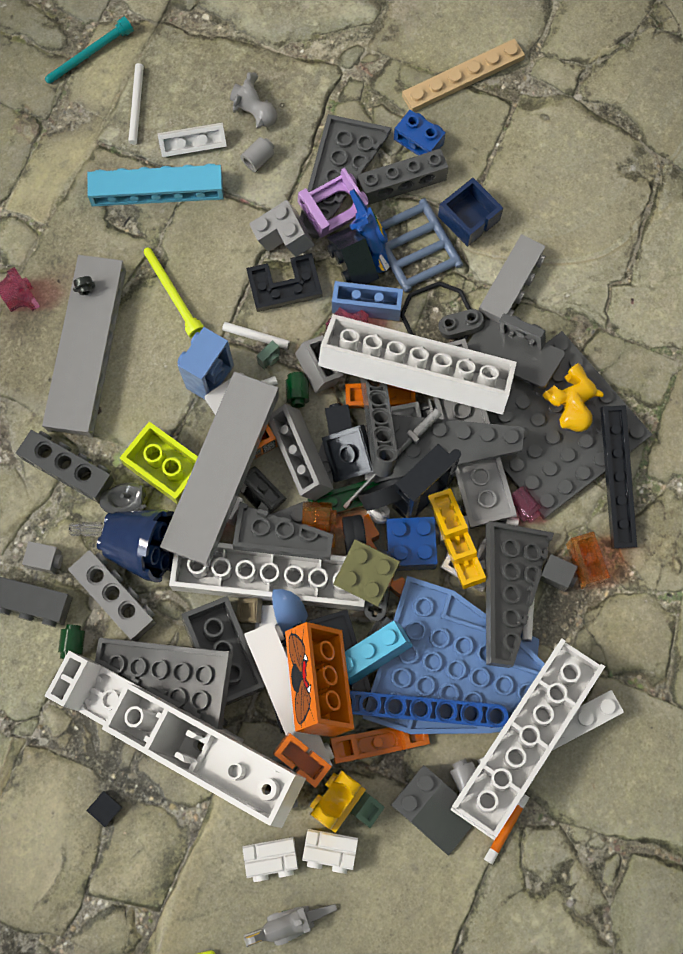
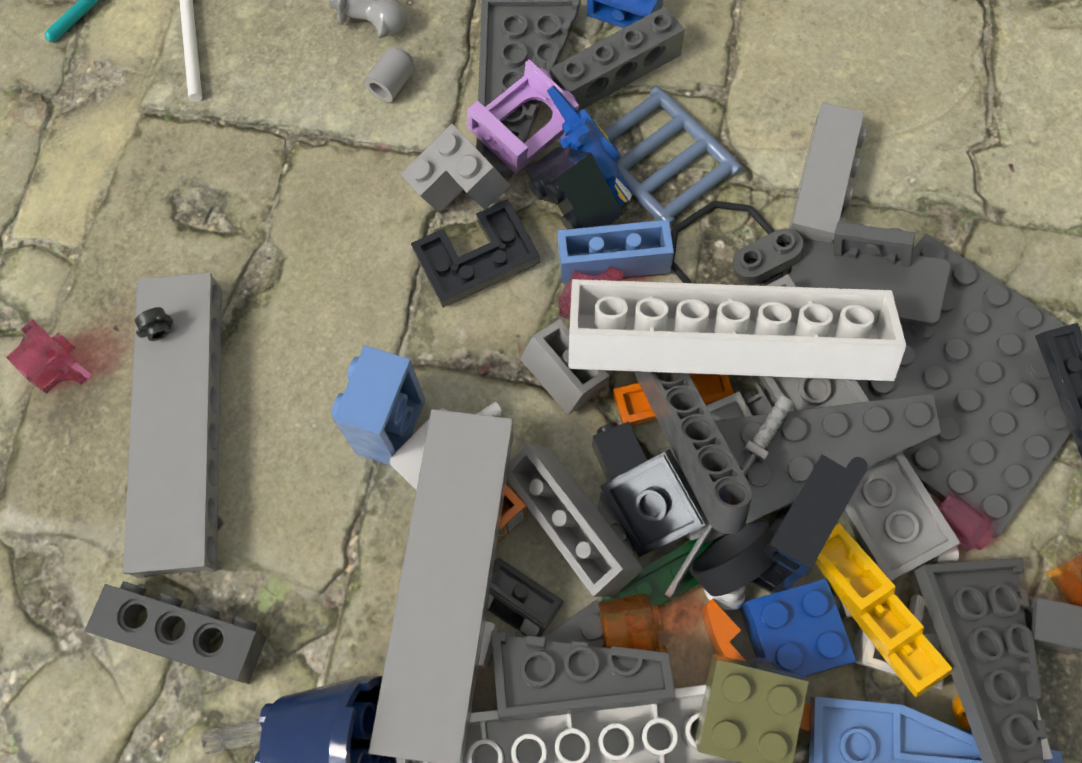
camera: 10 degrees left, 5 degrees down
medium azure brick [87,164,224,206] -> none
dark grey hat [99,482,147,513] -> none
neon yellow brick [120,422,198,505] -> none
neon yellow piece [144,247,204,338] -> none
white plate [158,123,227,157] -> none
white bar [222,322,290,349] -> none
sand green plate [256,340,280,370] -> none
dark green brick [285,372,309,408] -> none
black tyre [342,515,367,554] -> none
dark blue piece [438,178,503,247] -> none
yellow animal [542,363,604,432] -> none

